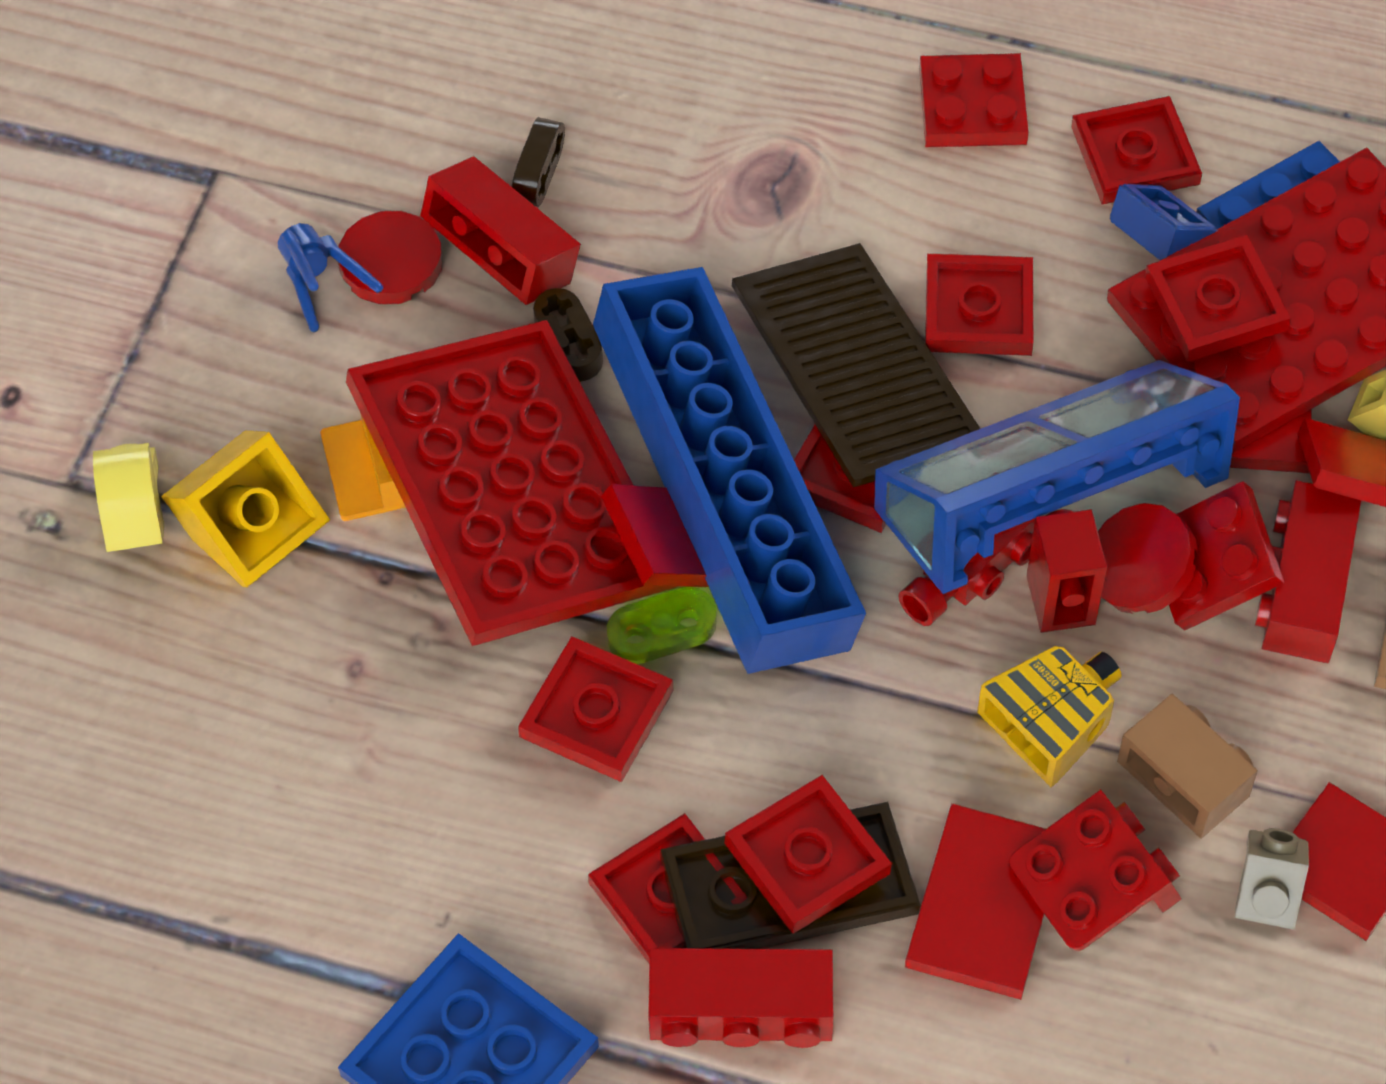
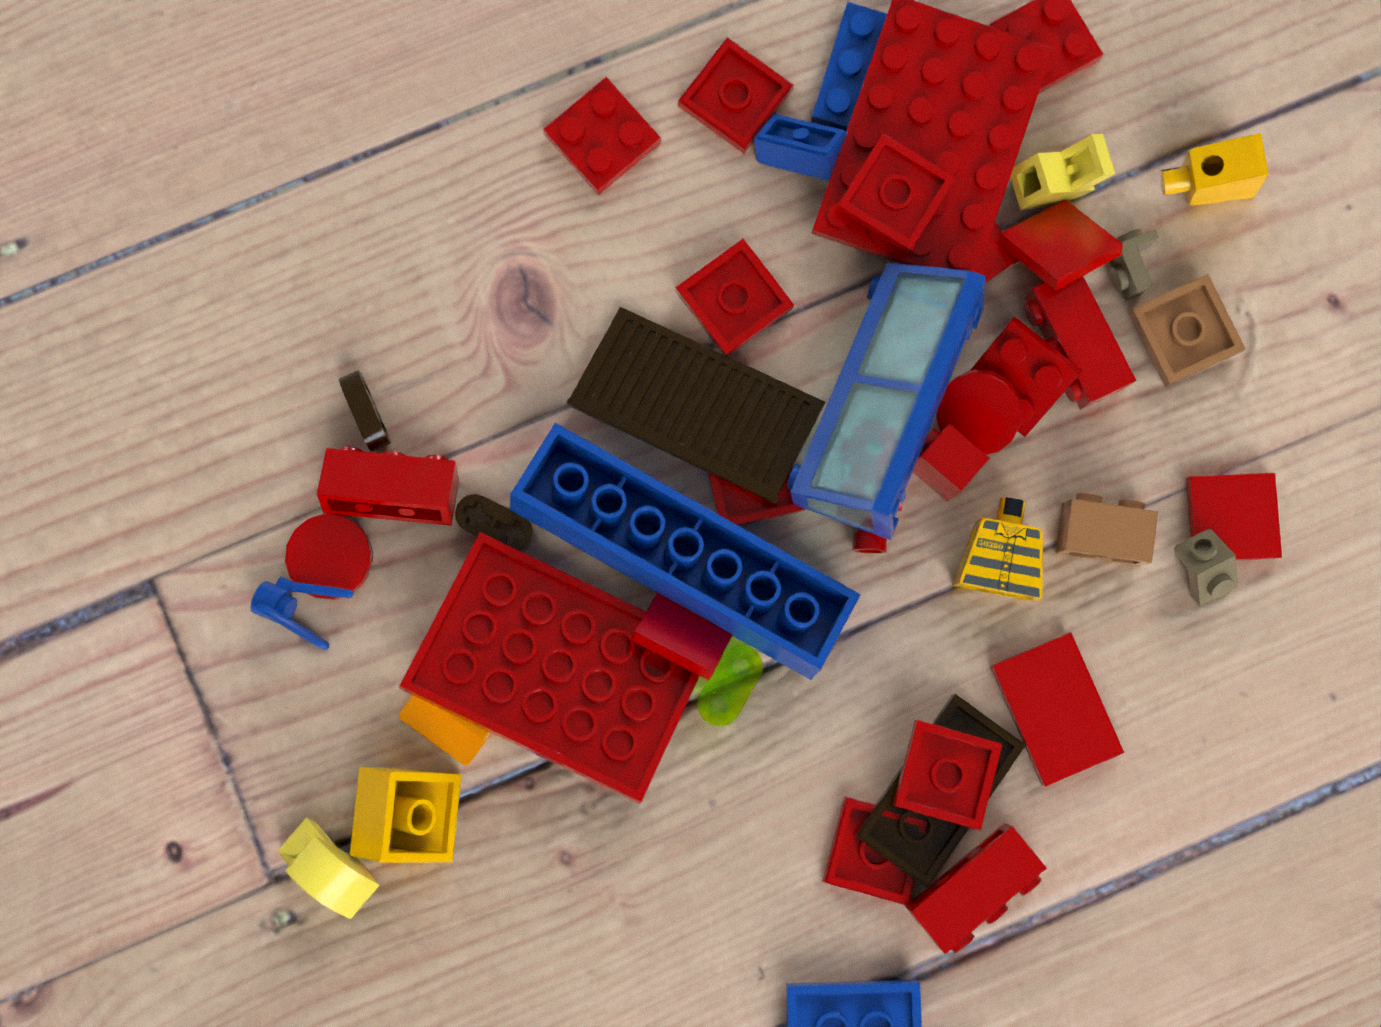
camera: 45 degrees left, 25 degrees up
red plate [518,636,674,782] -> none
red bracket [1009,789,1182,951] -> none

